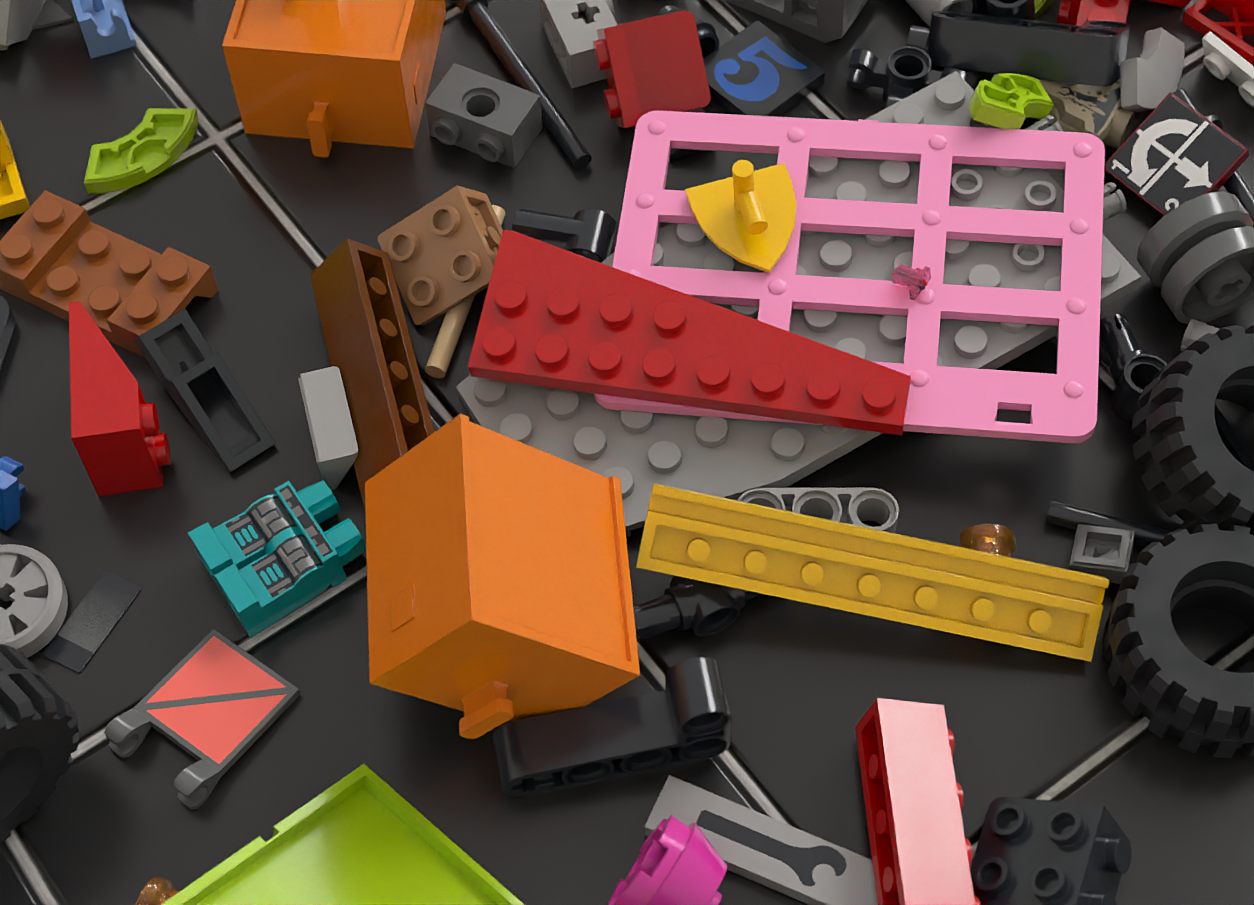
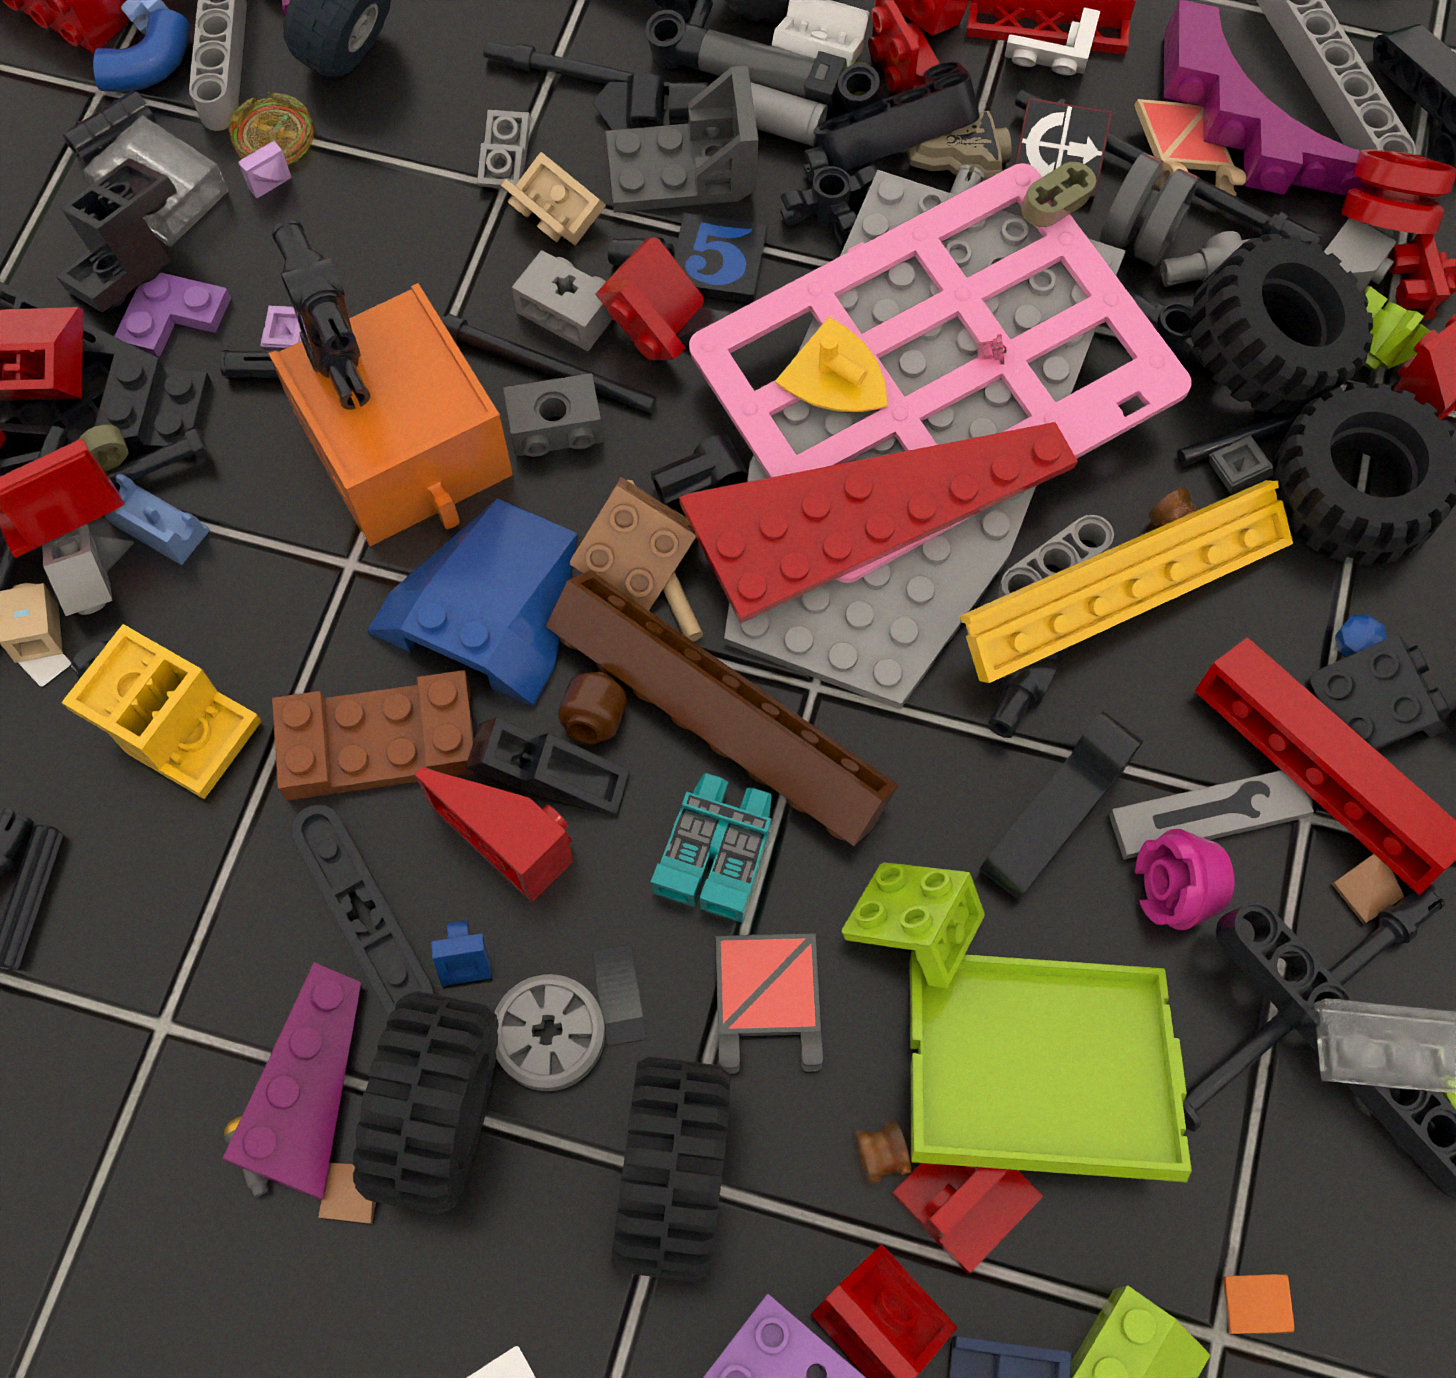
camera: 40 degrees left, 10 degrees up
lime tile [84,108,199,194] -> none
light grey slope [298,366,359,490] -> none
orange piece [365,413,640,739] -> none
lime tile [969,73,1054,130] -> none
light grey tile [1120,28,1185,113] -> none
none -> blue wedge [367,498,578,708]
none -> reddish brown head [558,672,627,745]
none -> lime bracket [842,862,985,989]
none -> beam [1020,162,1097,227]
none -> blue tile [1335,614,1387,657]

